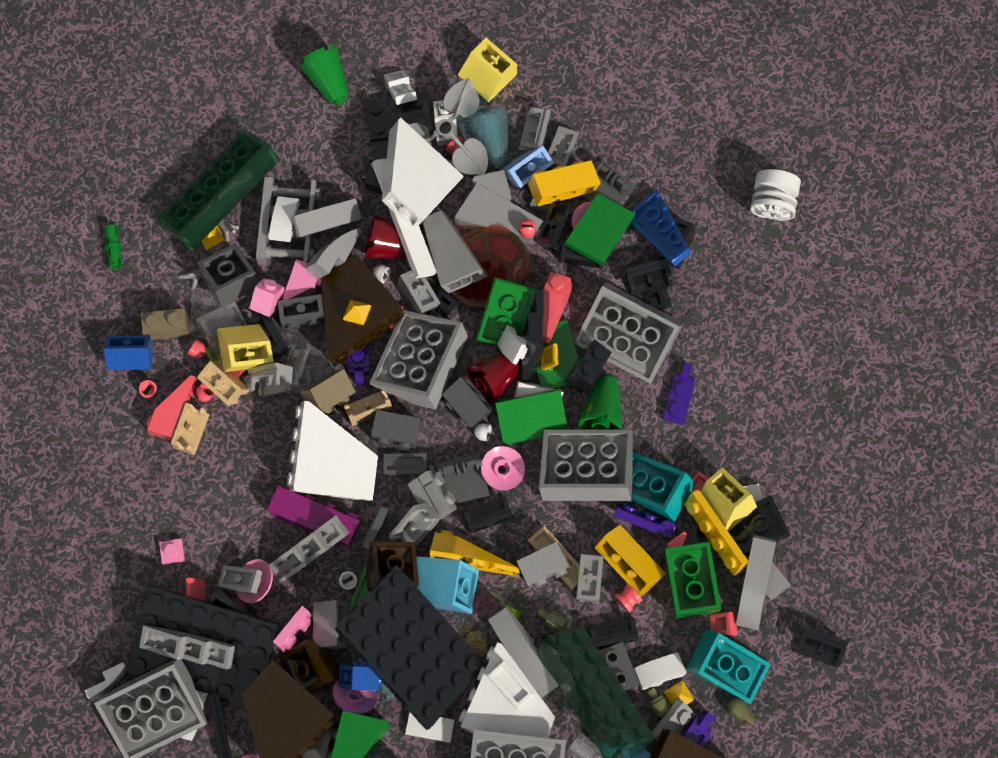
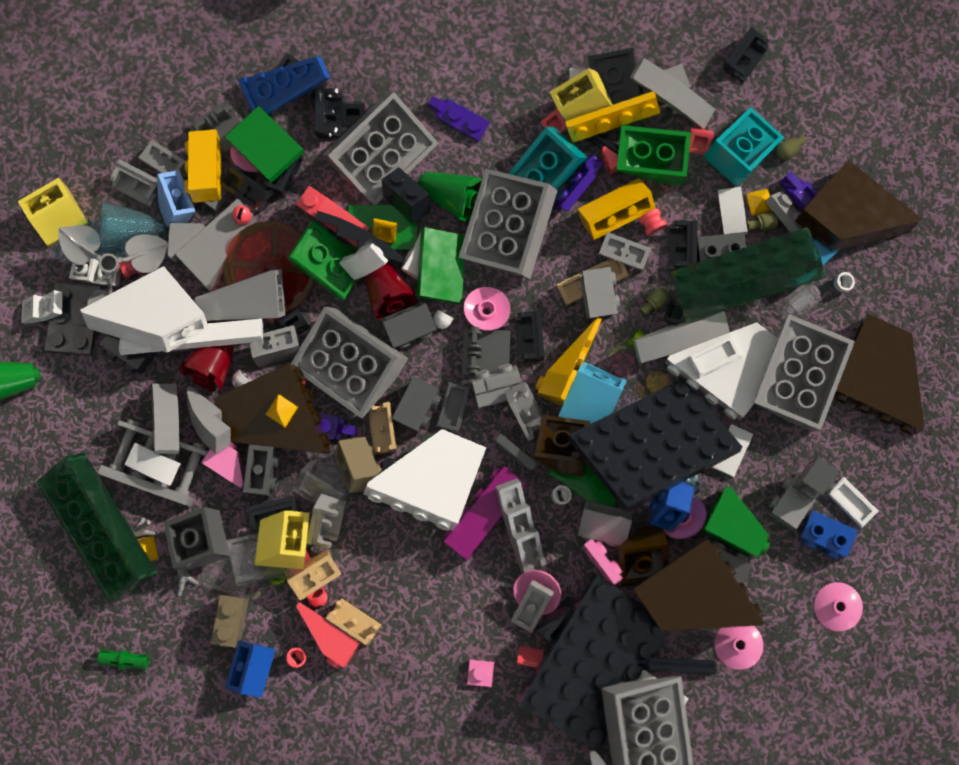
camera: 70 degrees left, 5 degrees up
light grey slope [139,625,235,669] -> none
coral hinge [188,340,206,359] -> none
bright pink slope [249,278,285,317] -> none

